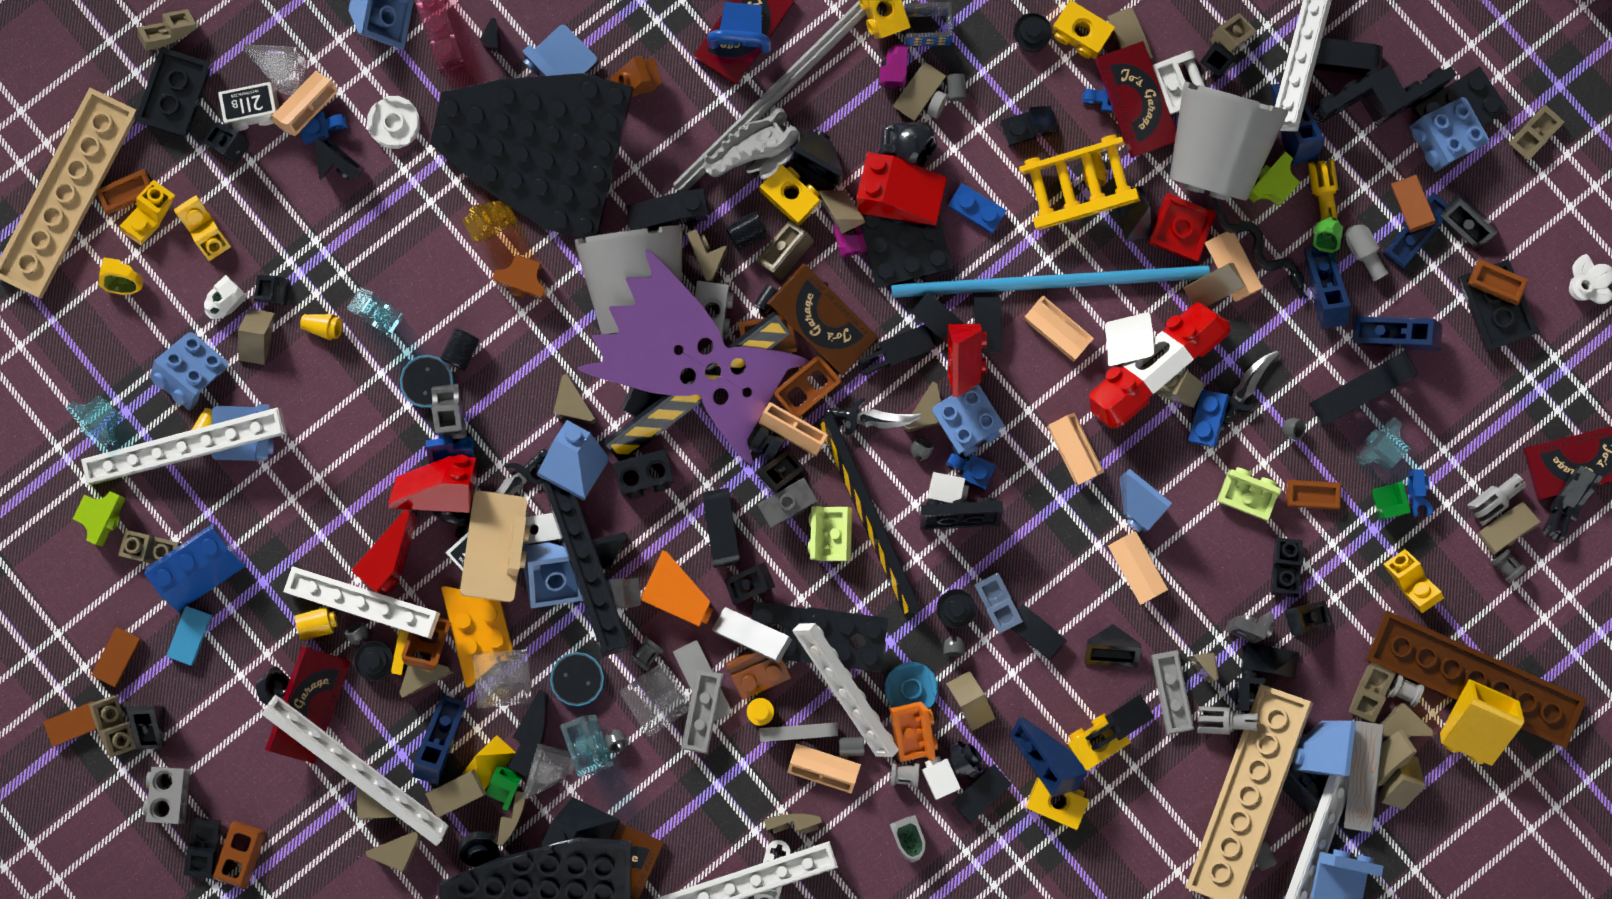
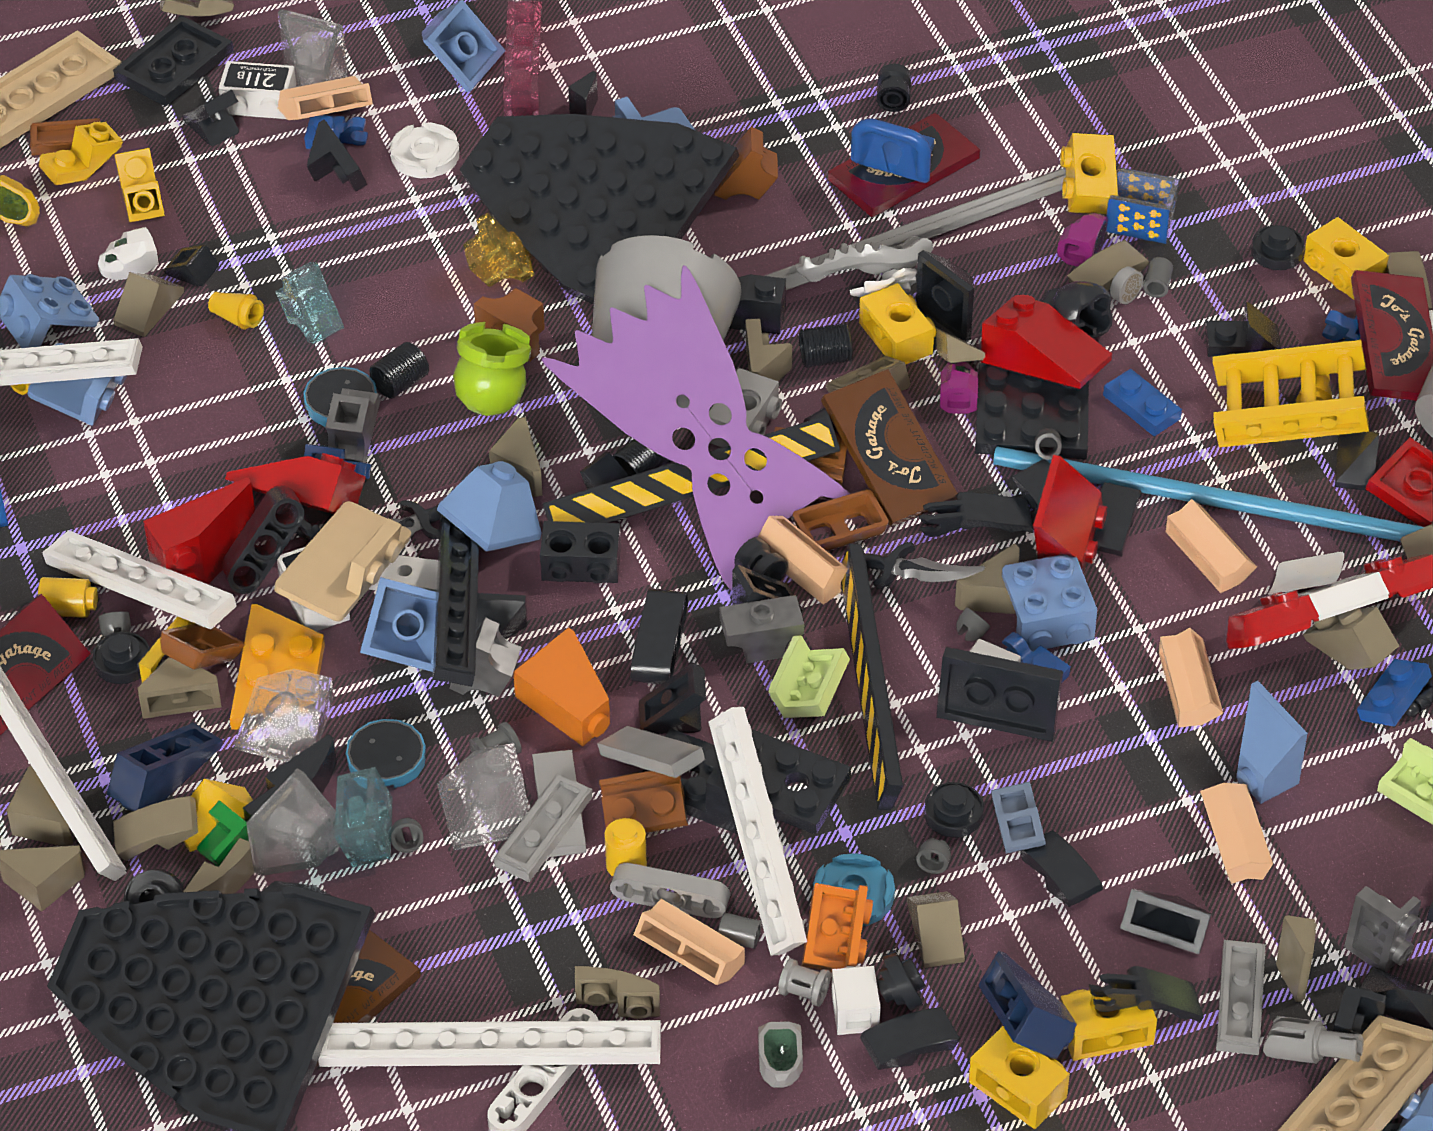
camera: 20 degrees right, 35 degrees down
none -> black beam [222,486,304,594]
none -> lime tile [453,322,531,416]
none -> dark grey hinge [1035,428,1062,460]

